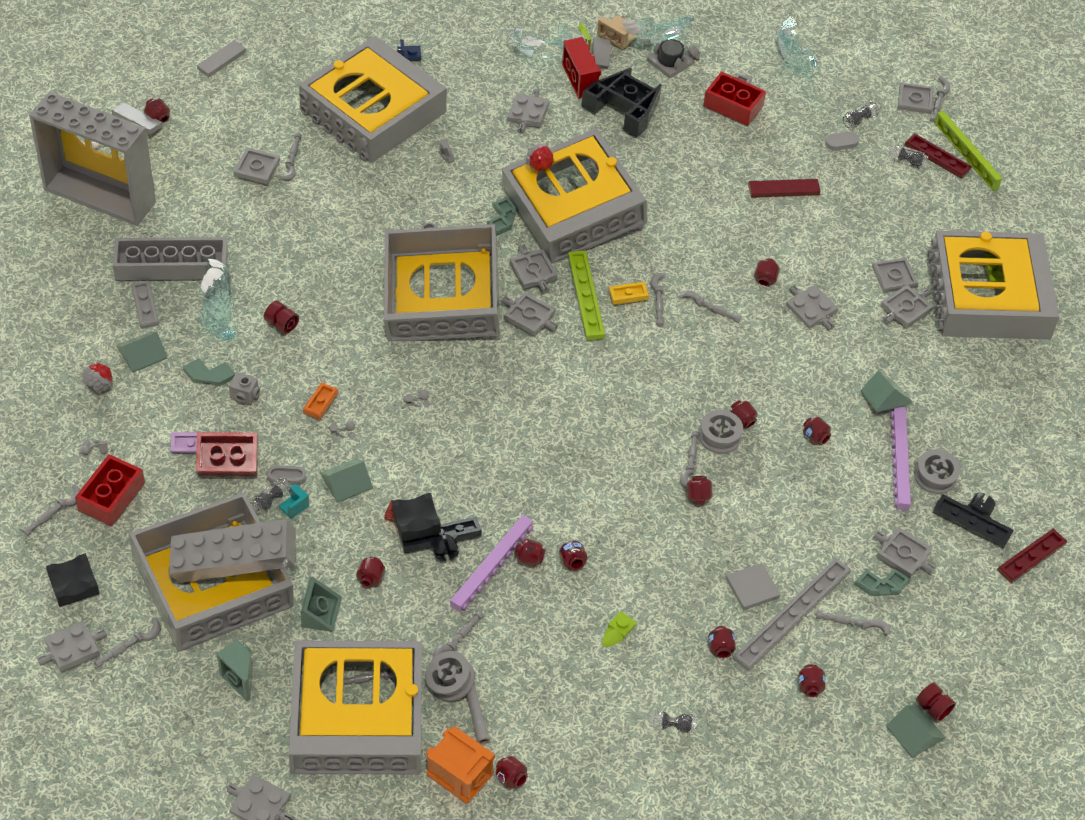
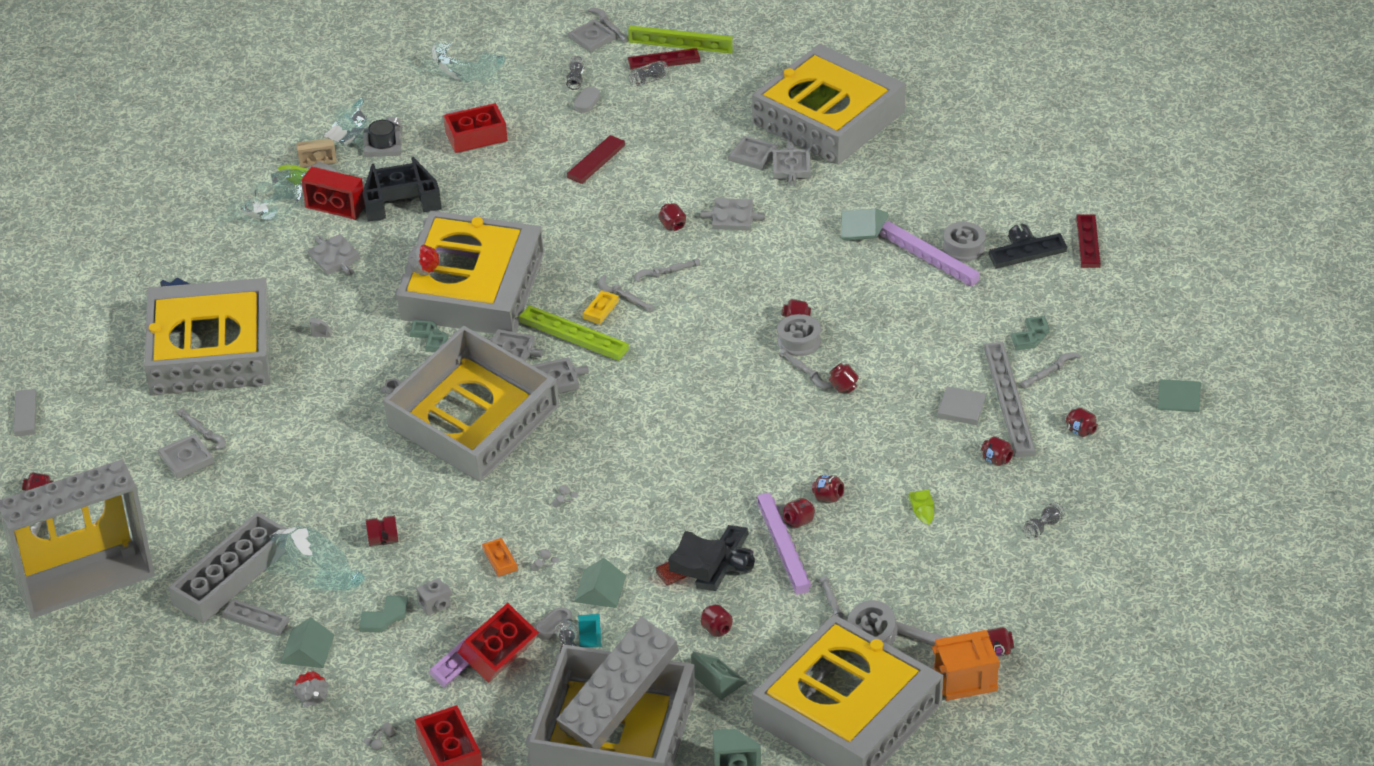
camera: 45 degrees left, 10 degrees down
dark red head [803,417,831,445] -> none
light grey plate [874,527,936,578] -> none
dark red wheel [916,682,956,722] -> none

